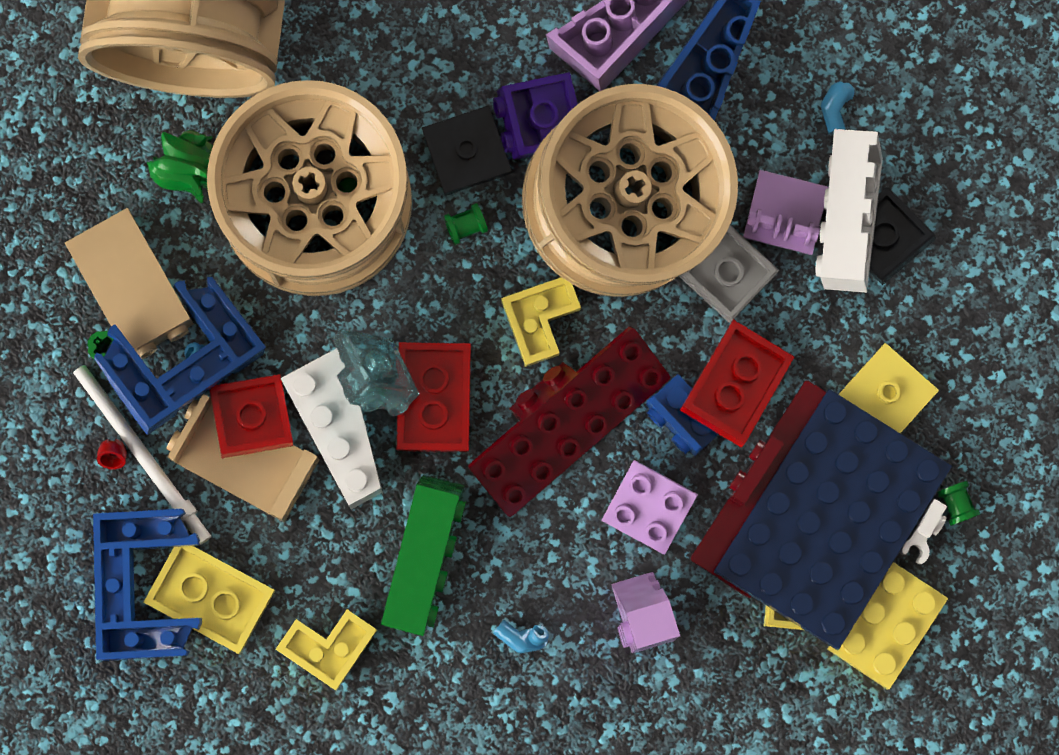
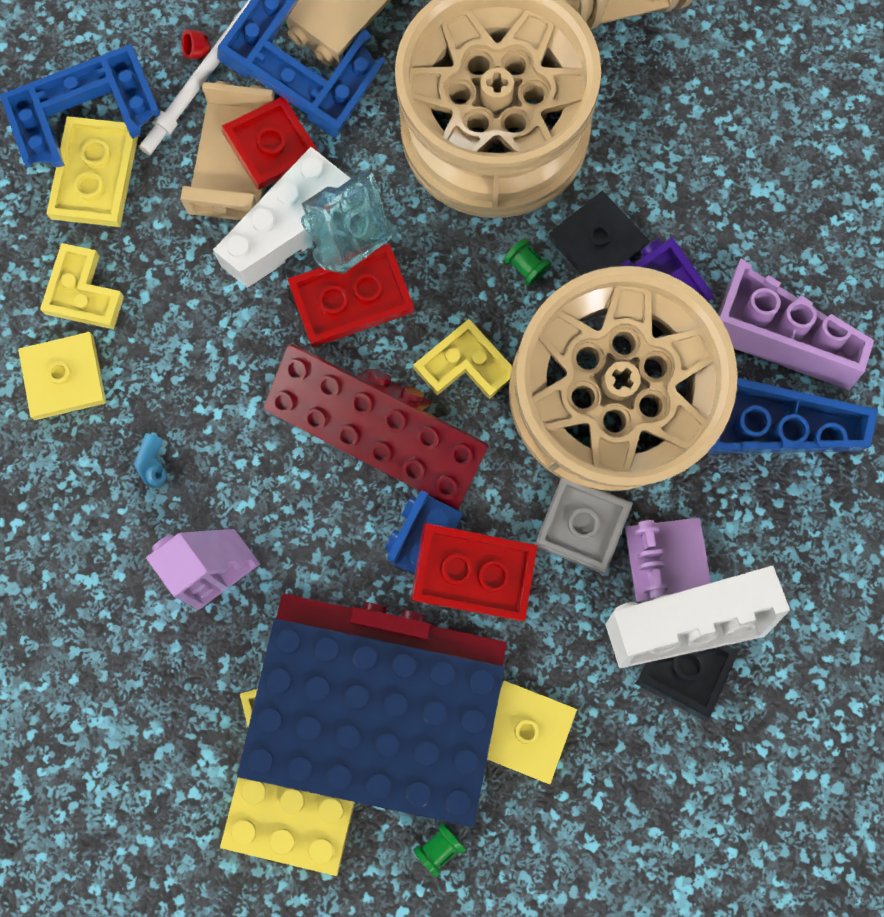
camera: 75 degrees right, 5 degrees down
green wedge [381,475,466,636] -> none
lavender hinge [601,460,698,555] -> none
dark azure arm [821,81,855,134] -> none
white plate [899,499,947,565] -> none
none -> light yellow plate [18,332,106,420]

